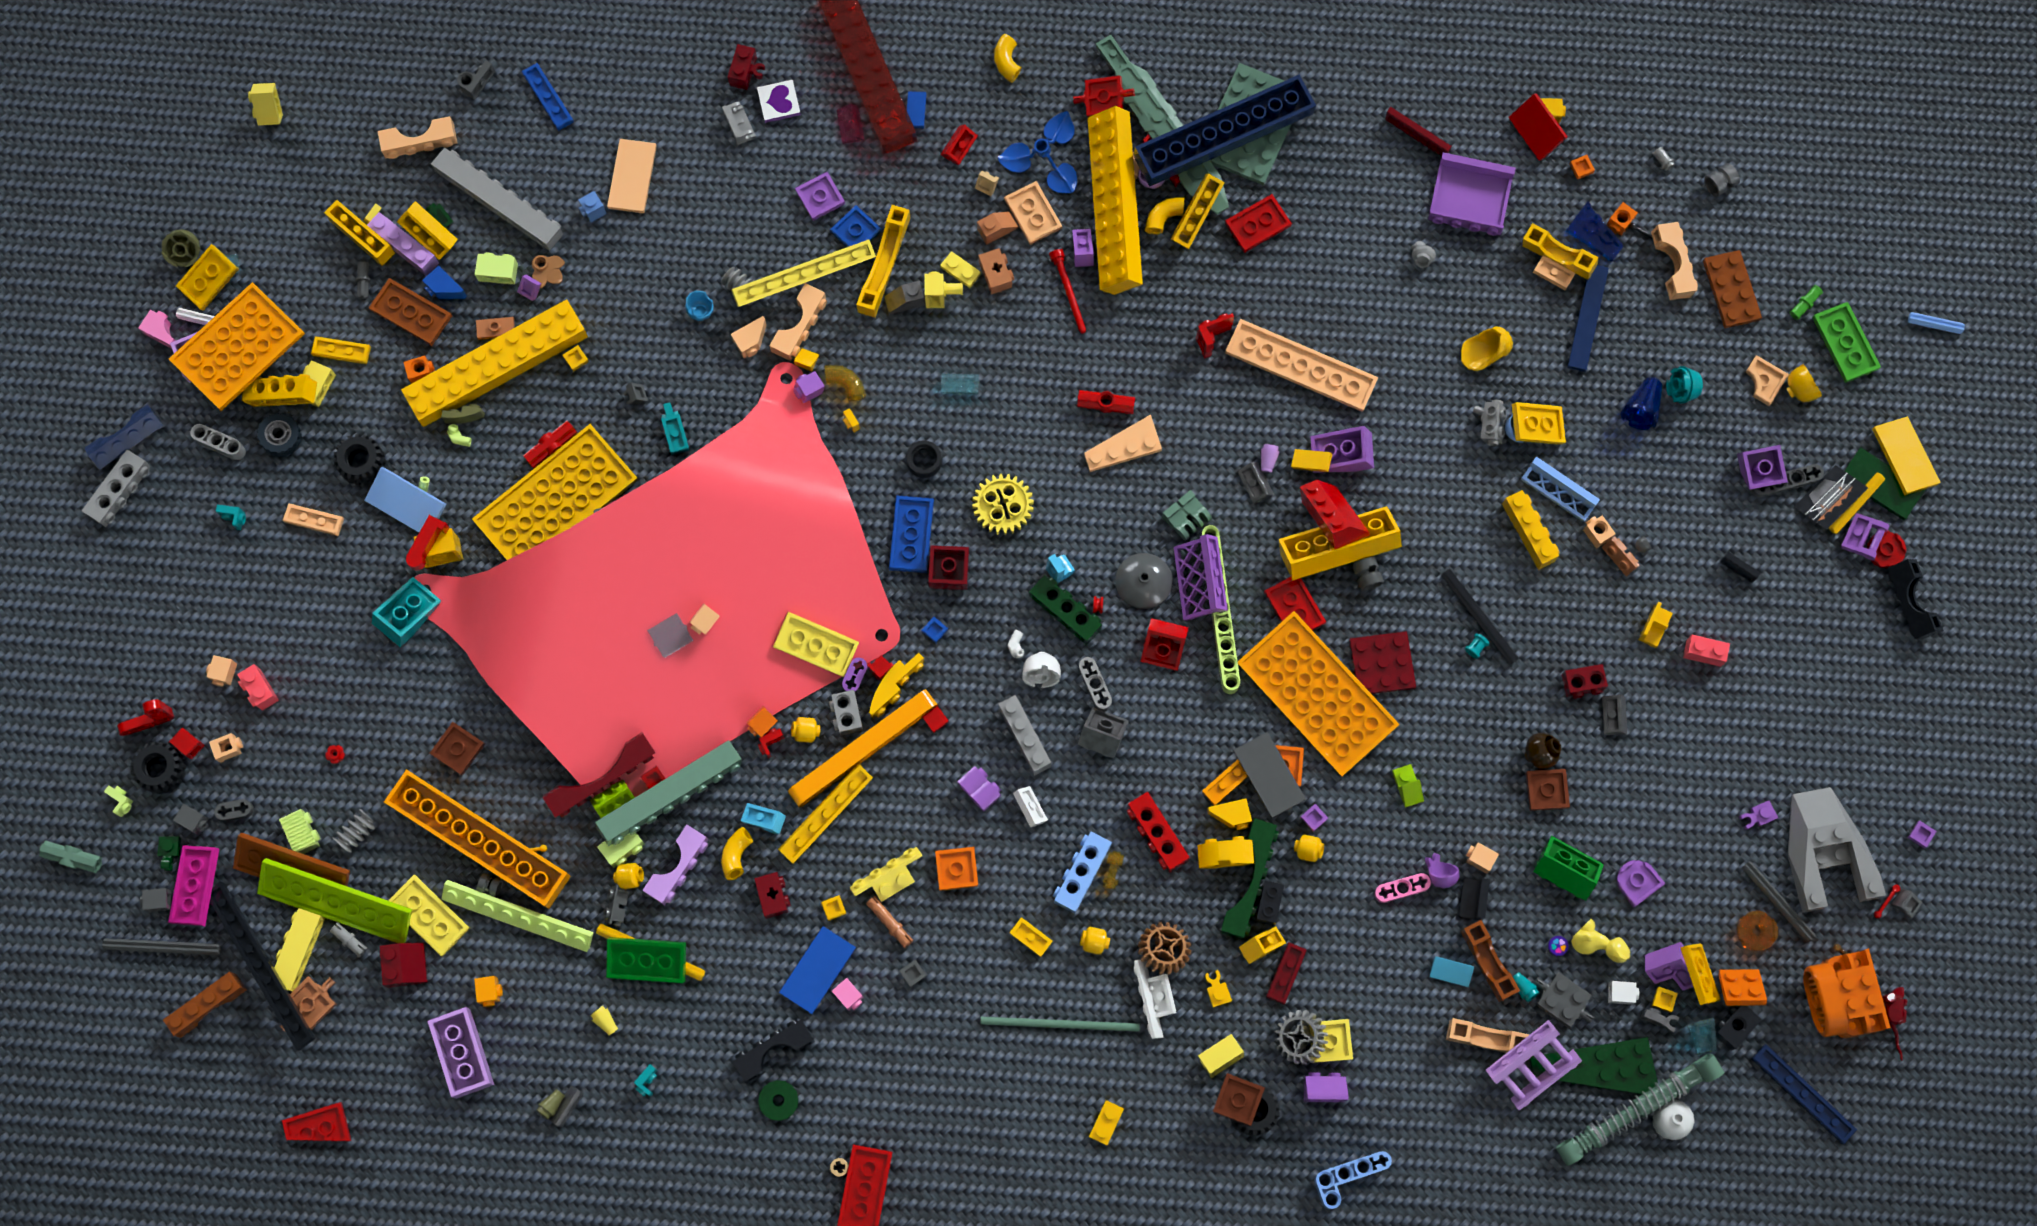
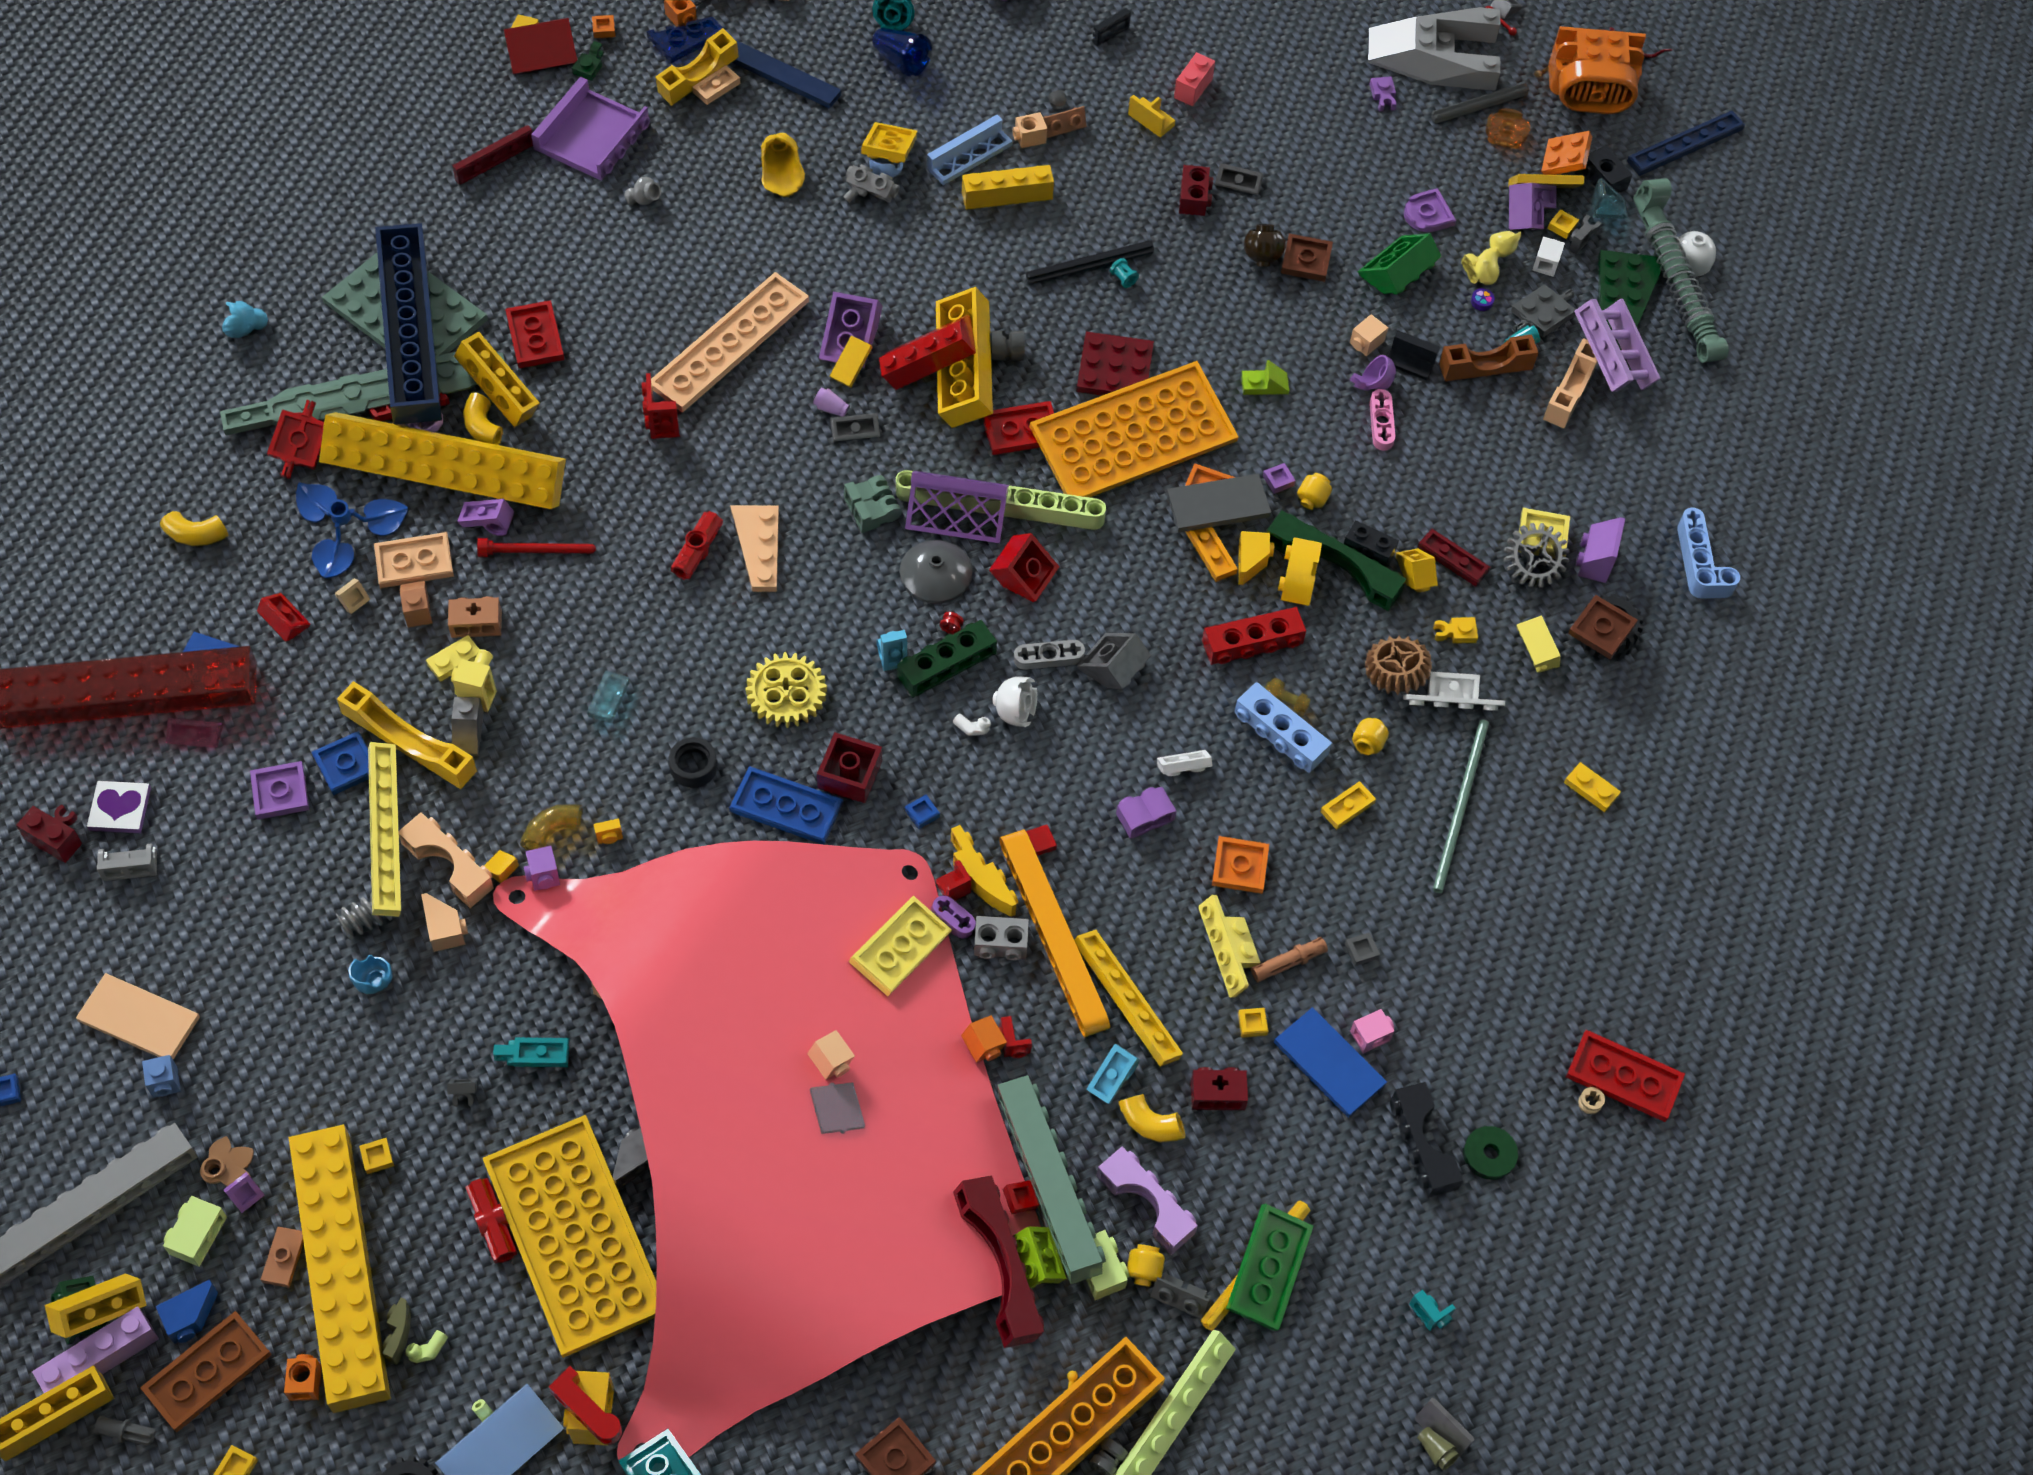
camera: 80 degrees left, 15 degrees down
light yellow plate [363,203,381,224] -> none
light yellow cone [590,1006,618,1036] -> none
yellow head [791,717,820,743] -> none
light grey brick [998,695,1051,776] -> none
medium azure slope [1429,956,1474,987] -> none
none -> medium azure piece [222,301,268,338]
none -> dark green plate [572,41,604,81]

